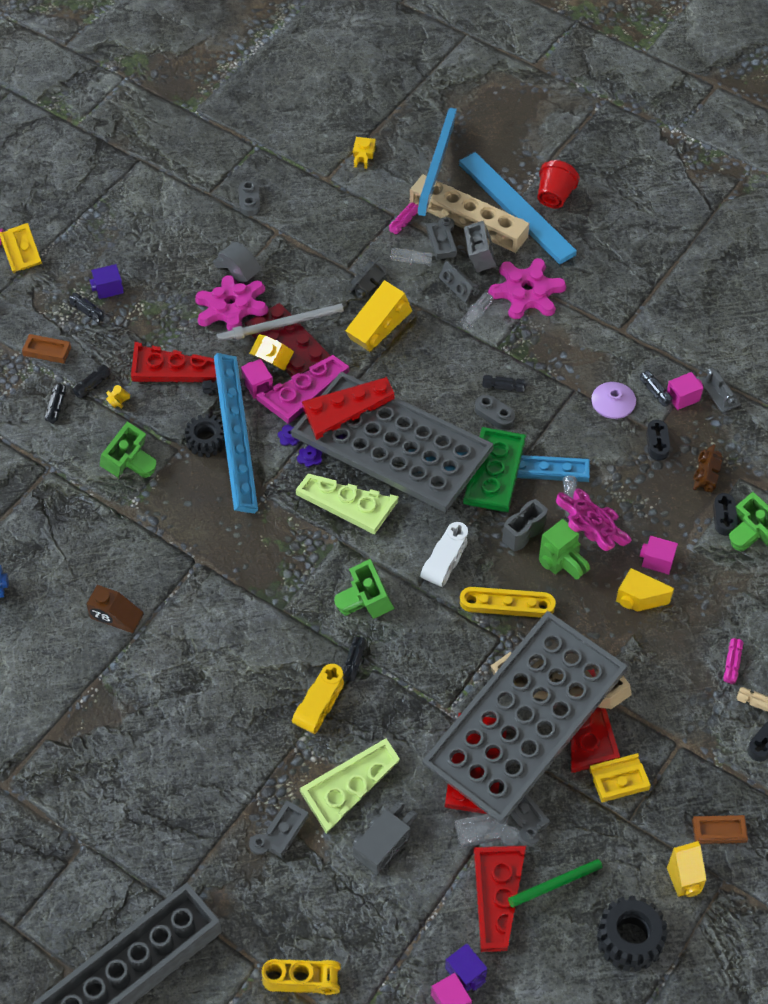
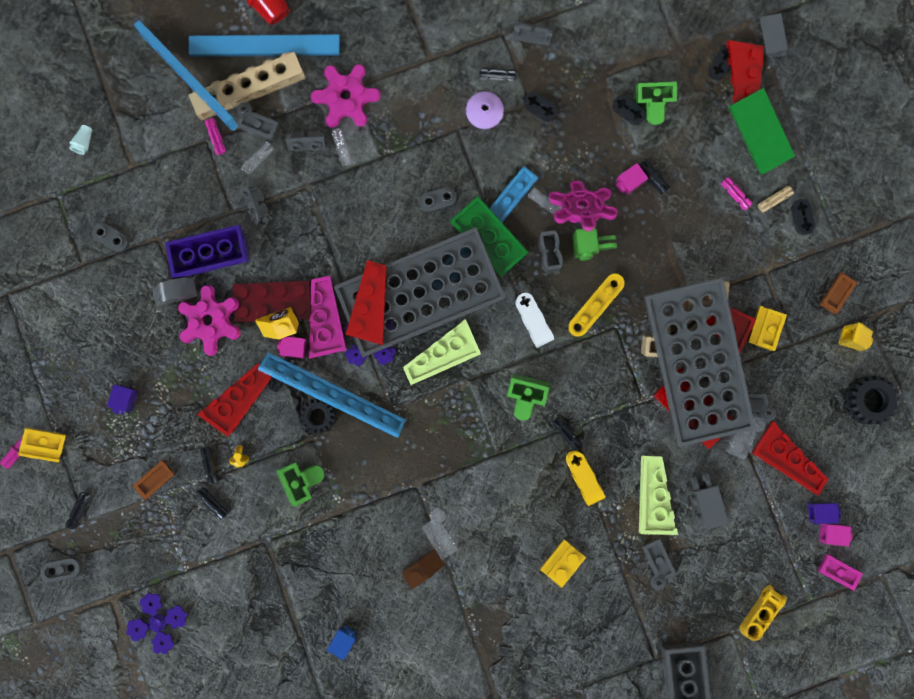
camera: 55 degrees left, 30 degrees up
black axle [69,292,105,322] -> none
light grey bar [216,303,344,343] -> none
yellow wedge [345,280,412,352] -> none
yellow plate [353,137,376,169] -> none
dark grey brick [464,220,497,273] -> none
black axle [482,375,526,392] -> none
green bar [508,859,602,908] -> none
yellow slope [616,568,674,612] -> none
dark pink brick [667,372,703,410] -> none
reddish brown hinge [693,444,723,492] -> none
none -> light aqua cone [70,125,93,155]
none -> dark purple brick [165,224,250,279]
none -> clear hinge [421,508,458,560]
none -> yellow plate [540,539,586,588]
none -> black pin [639,158,671,195]

